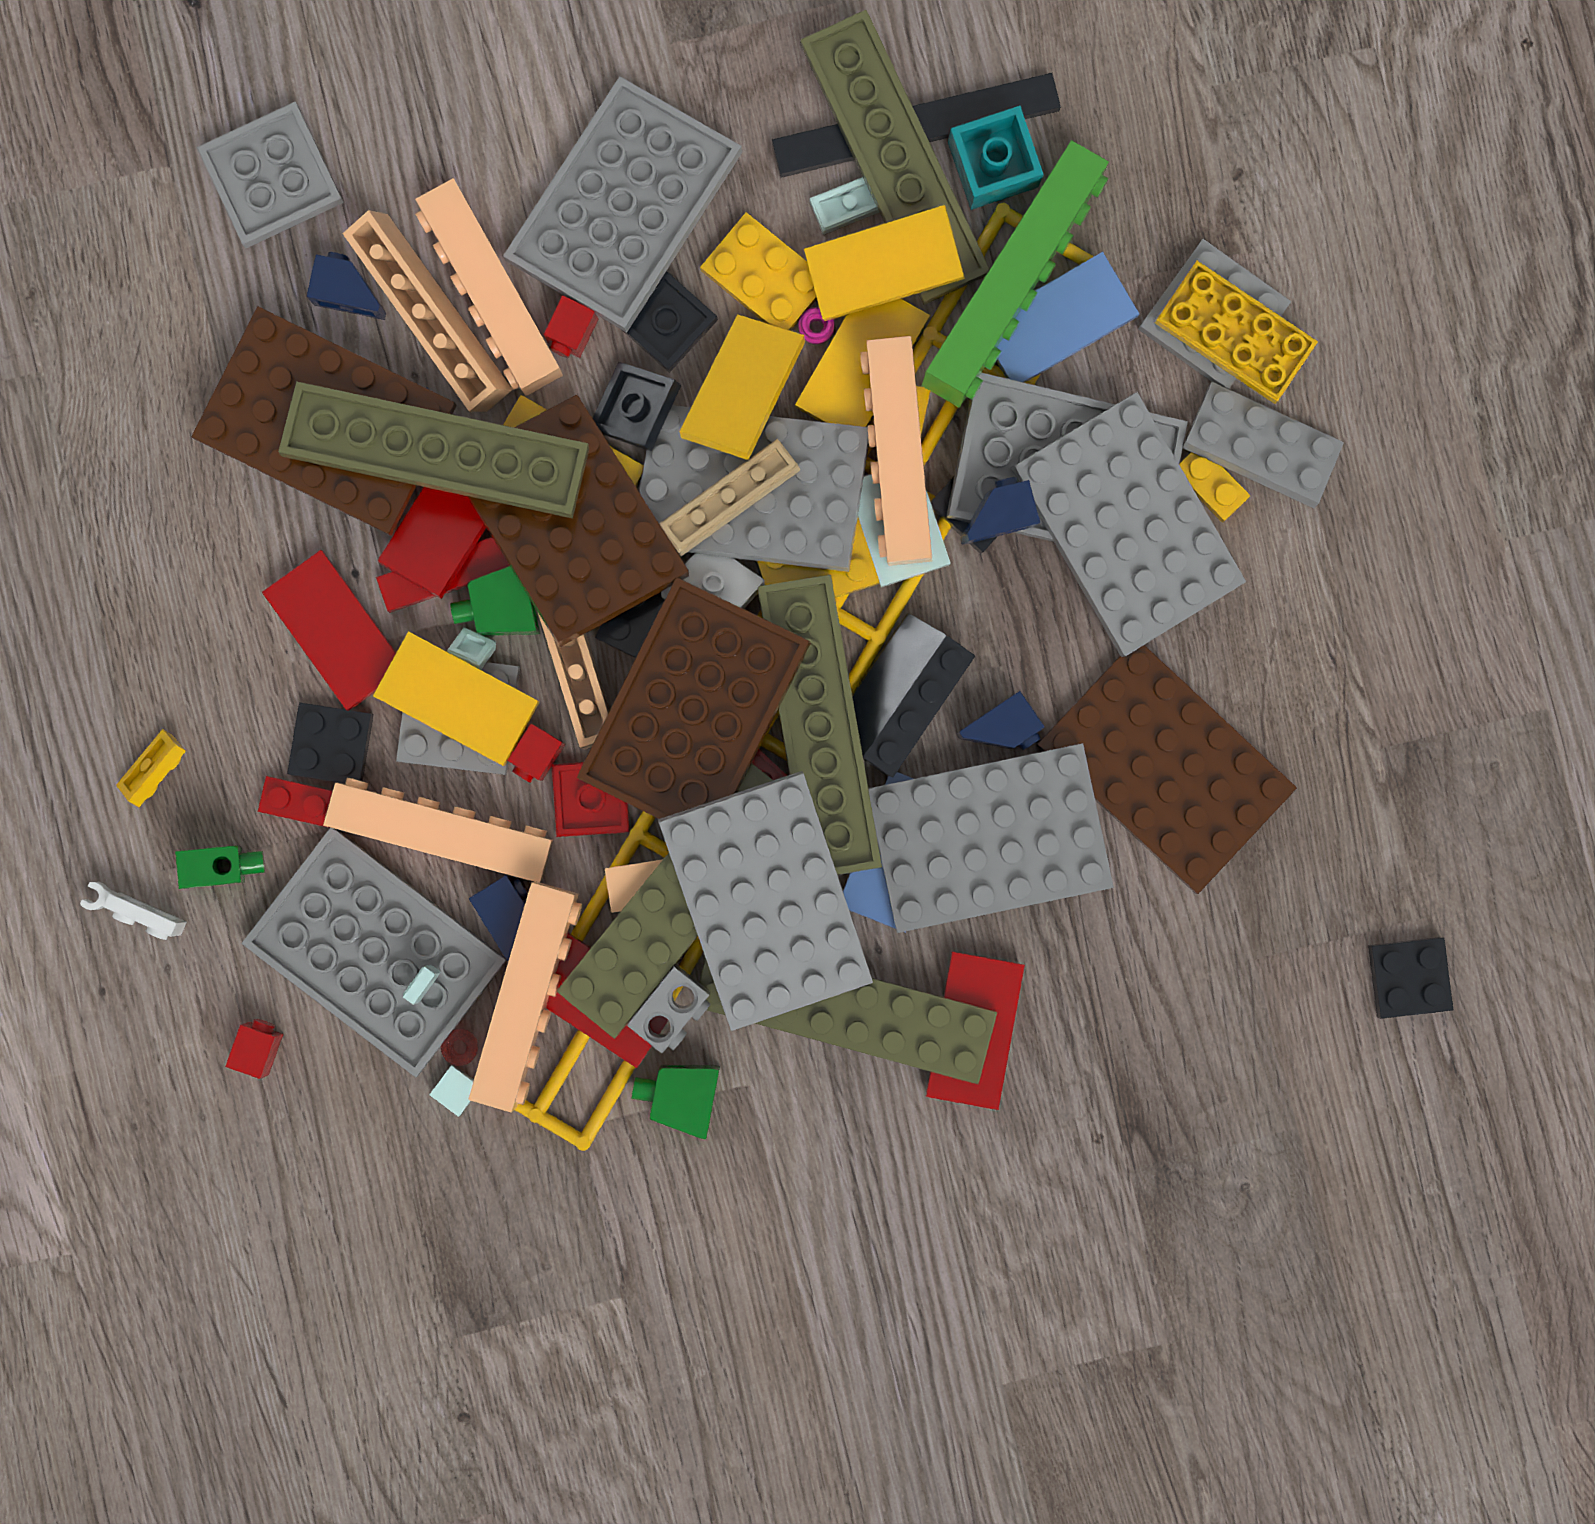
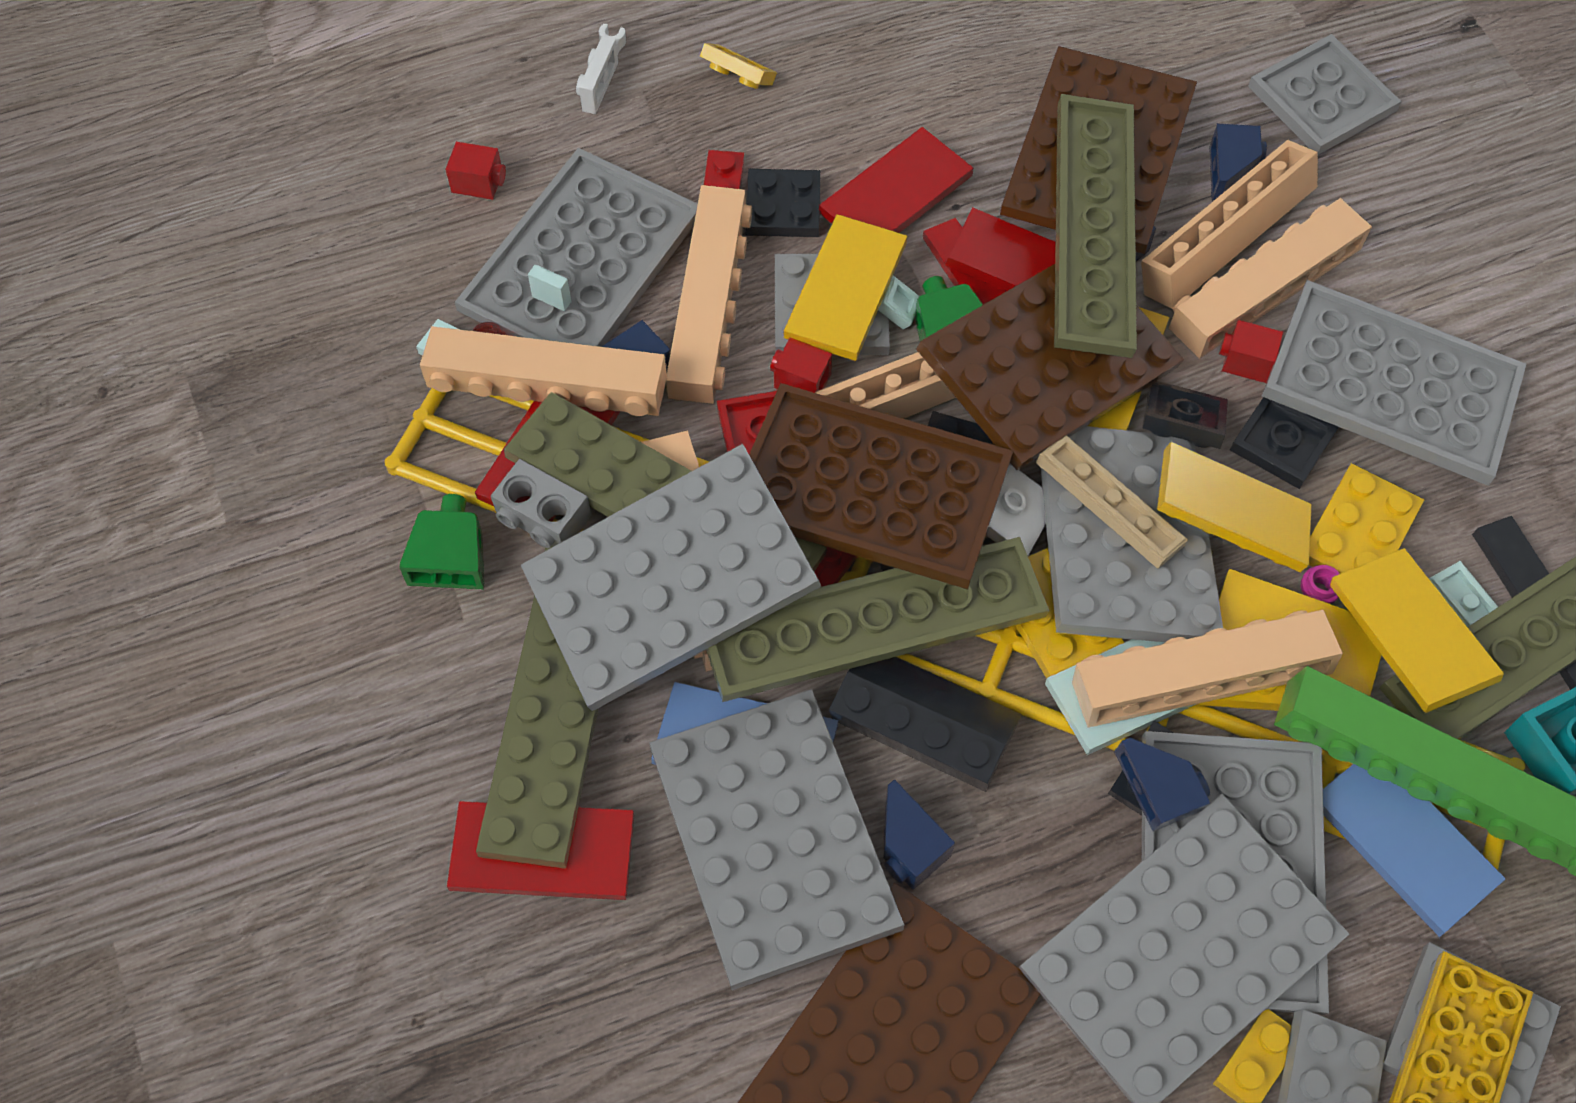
camera: 85 degrees right, 25 degrees down
green torso [175,845,265,889] -> none

